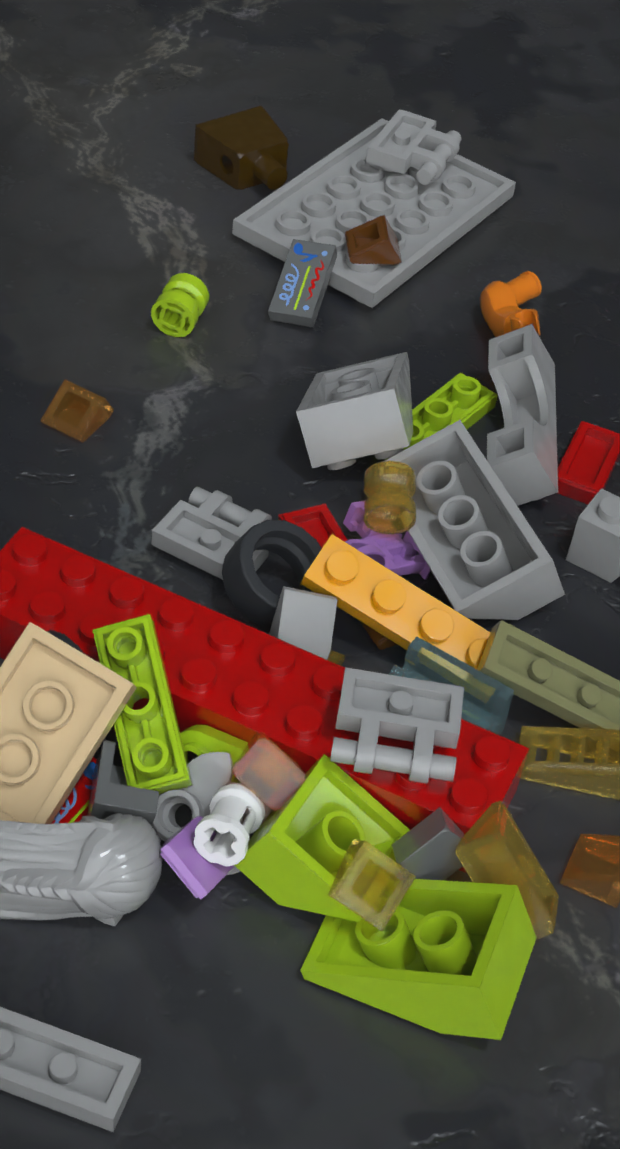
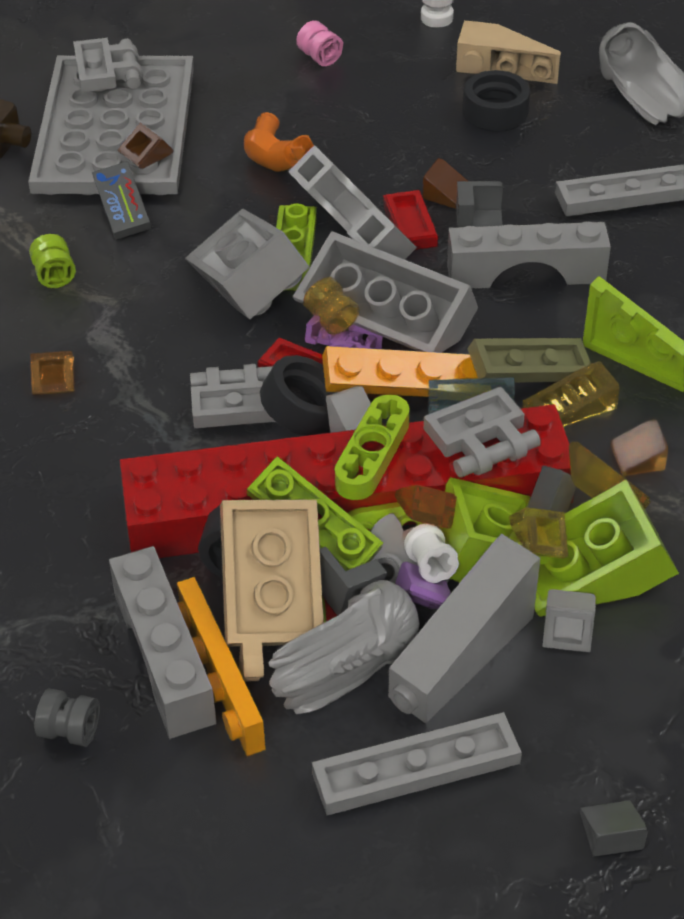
camera: 30 degrees left, 0 degrees up
none -> lime beam [335,395,410,500]
none -> light grey slope [388,534,540,723]
none -> light grey slope [542,589,596,652]

